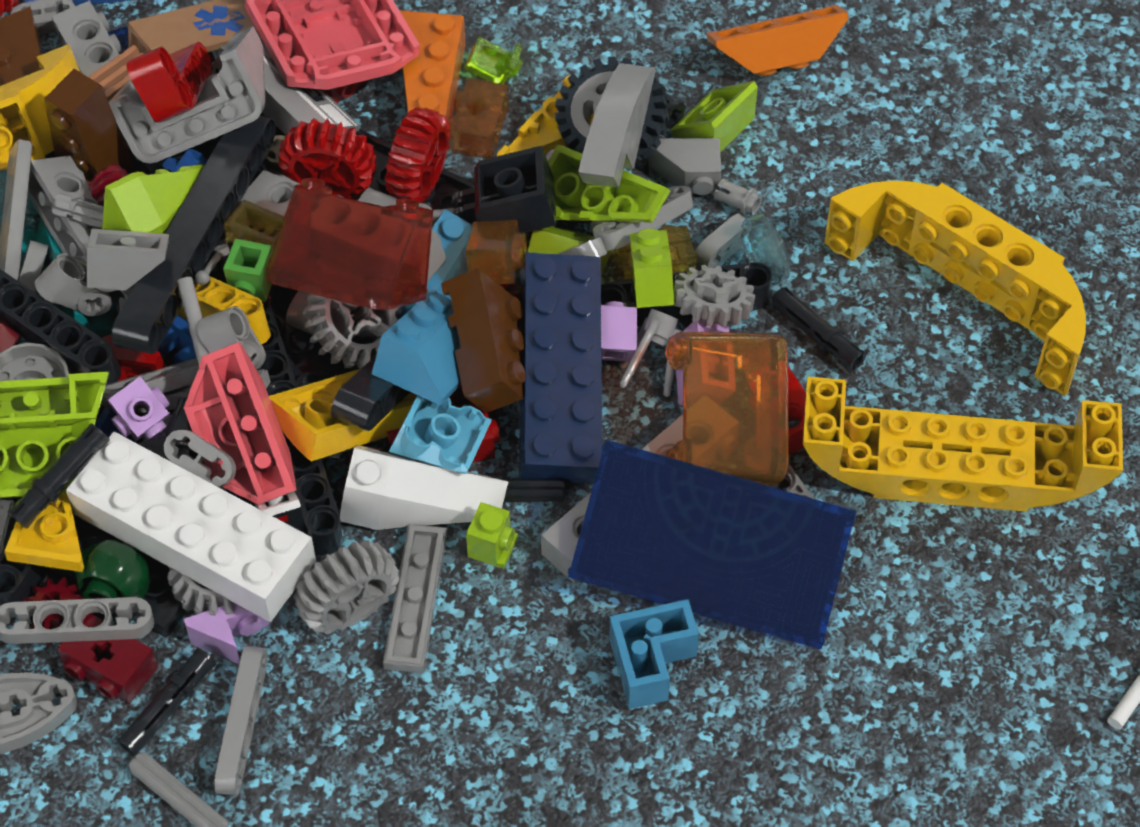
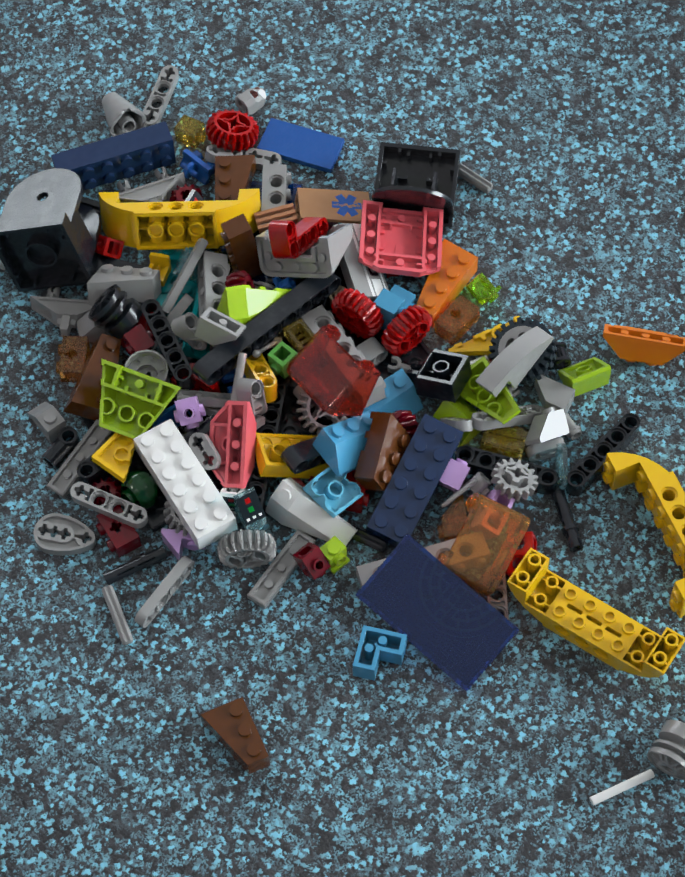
camera: 30 degrees right, 5 degrees up
black pin [8,423,110,529] -> none
light grey axle [52,193,104,229] -> none
clear orange brick [466,220,526,284] -> none
lime piece [630,228,674,308] -> none
none -> slope [233,487,267,531]
none -> dark red brick [292,542,331,580]
none -> dark azure brick [374,284,416,330]
none -> clear orange slope [437,495,470,542]
none -> slope [525,406,570,446]
none -> black beam [565,413,641,496]

